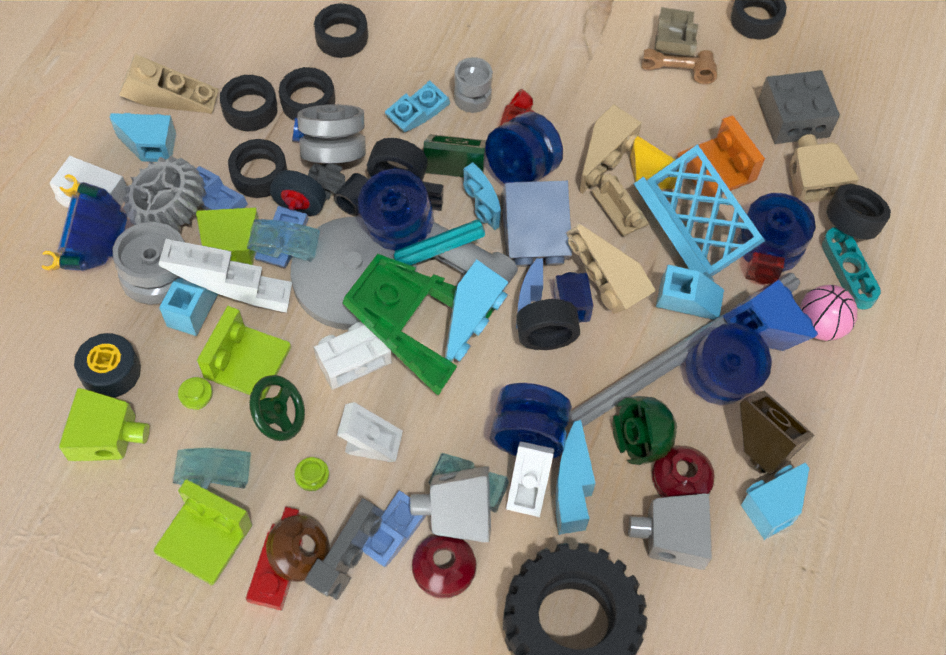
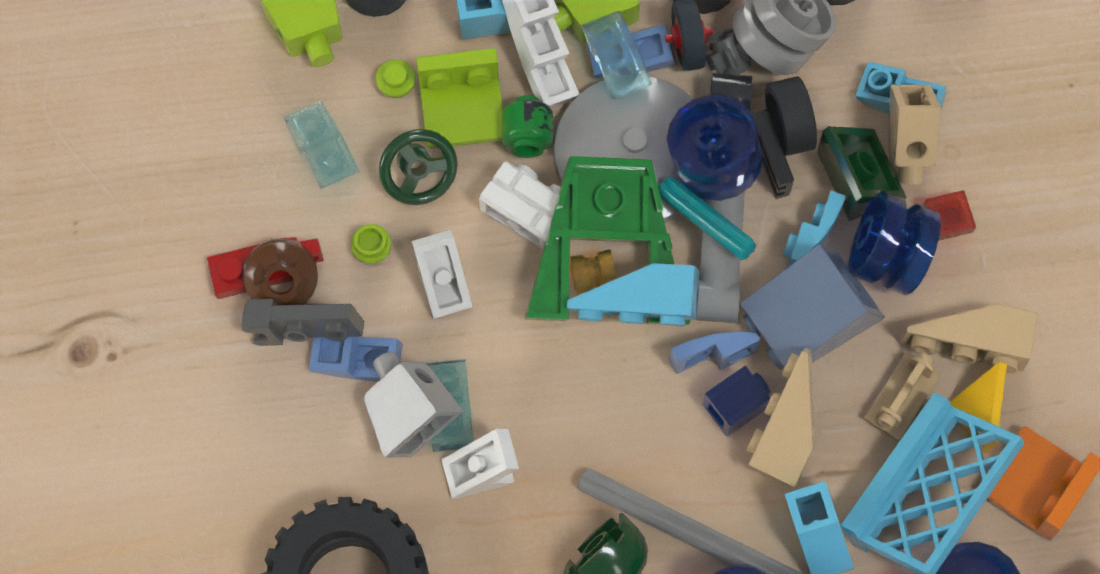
camera: 65 degrees right, 10 degrees up
lime bracket [153,479,252,585] -> none
dark red piece [412,535,477,599] -> none
light grey wheel [454,57,493,113] -> none
clear blue wheel [489,383,572,459] -> none
red hinge [508,88,533,115] -> none
black tyre [516,299,580,350] -> none
medium azure slope [555,420,596,535] -> none
none -> green head [502,95,554,158]
none -> clear yellow wheel [570,249,617,296]
none -> tan torso [889,85,941,185]

